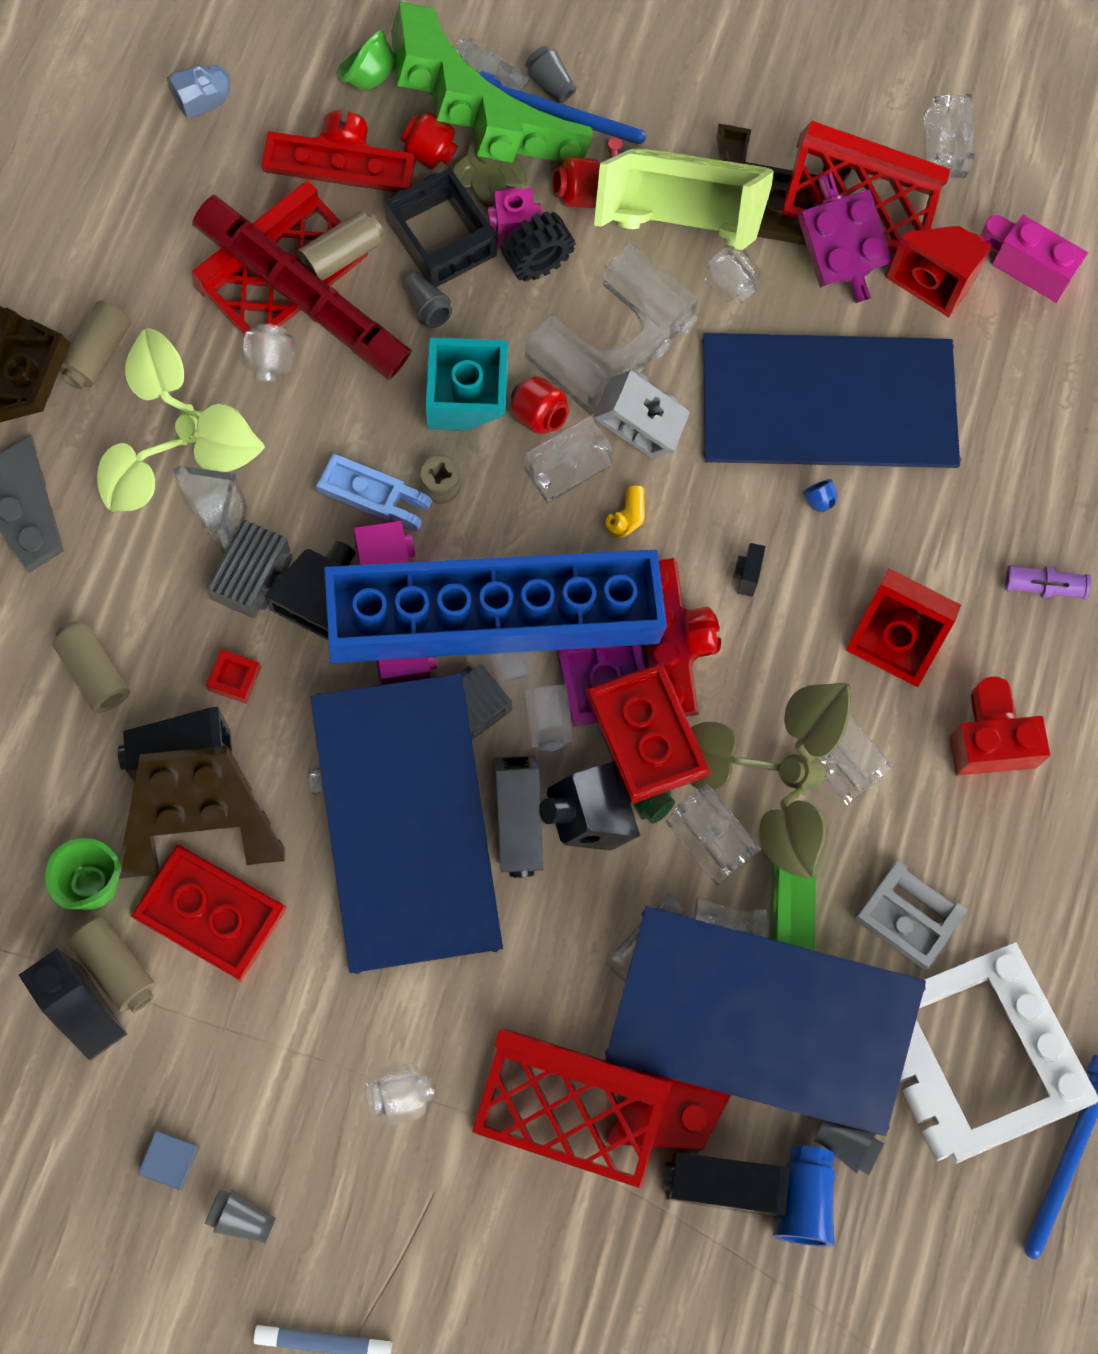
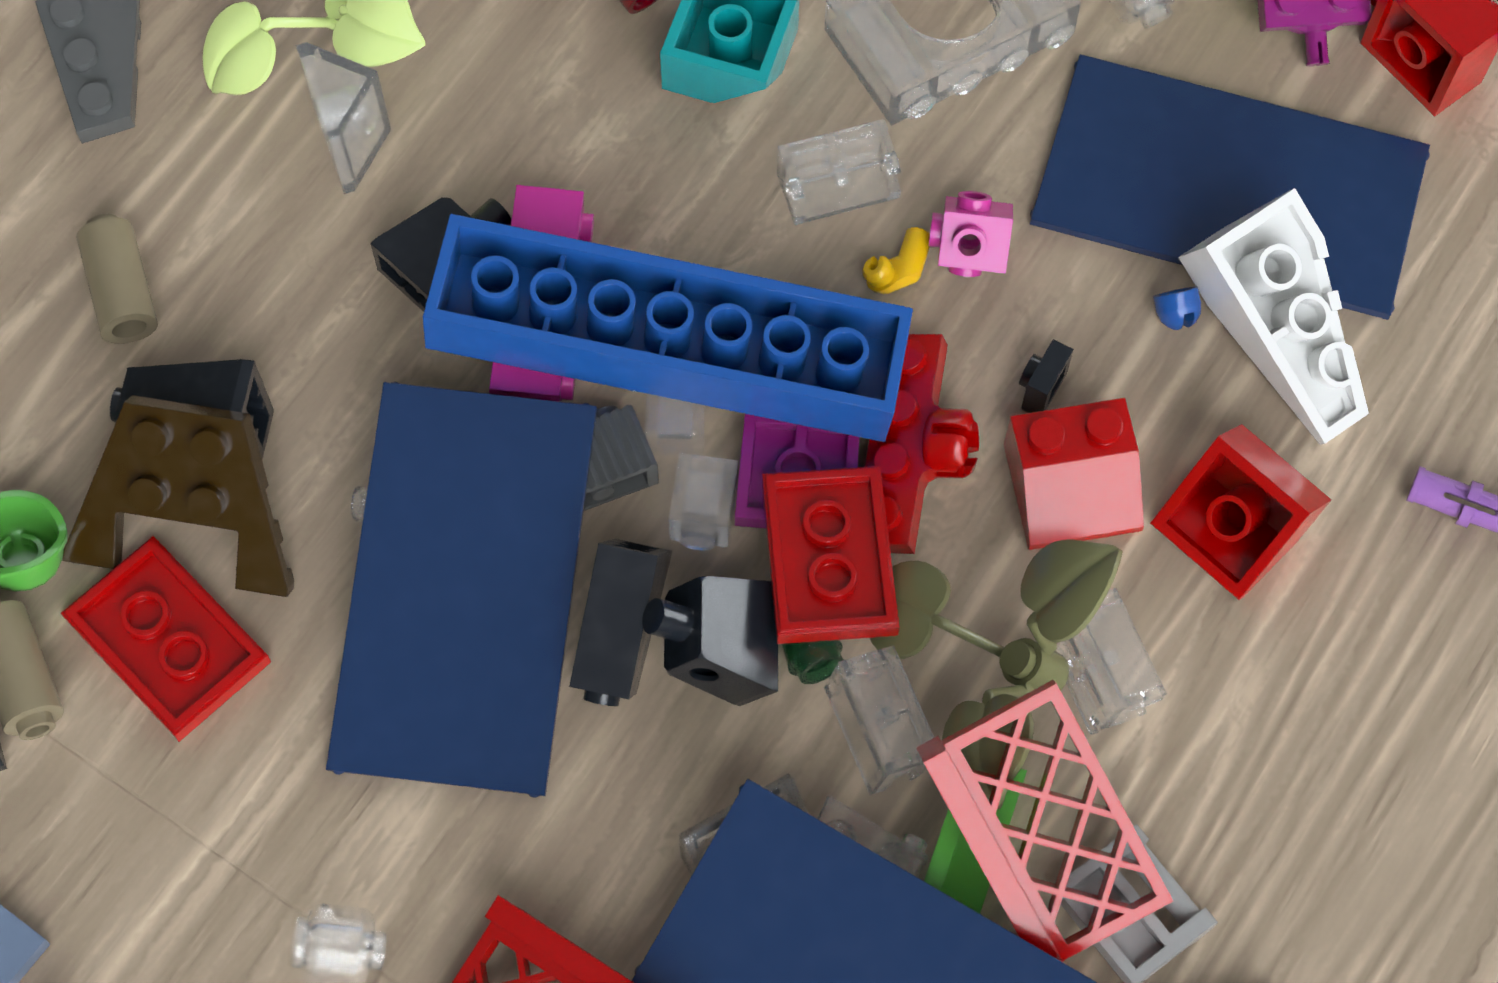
camera: 20 degrees right, 5 degrees down
dark grey brick [206,520,292,619] -> none
red plate [206,649,262,704] -> none
light blue hinge [316,454,432,531] -> none
dark tan wheel [420,455,460,504] -> none
red head [510,376,569,435] -> none
light grey brick [593,370,690,459] -> none
red brick [950,676,1051,776] -> none
none -> fence [916,680,1173,962]
none -> brick [929,191,1013,277]
none -> slope [1003,398,1144,550]
none -> white wedge [1178,188,1369,445]

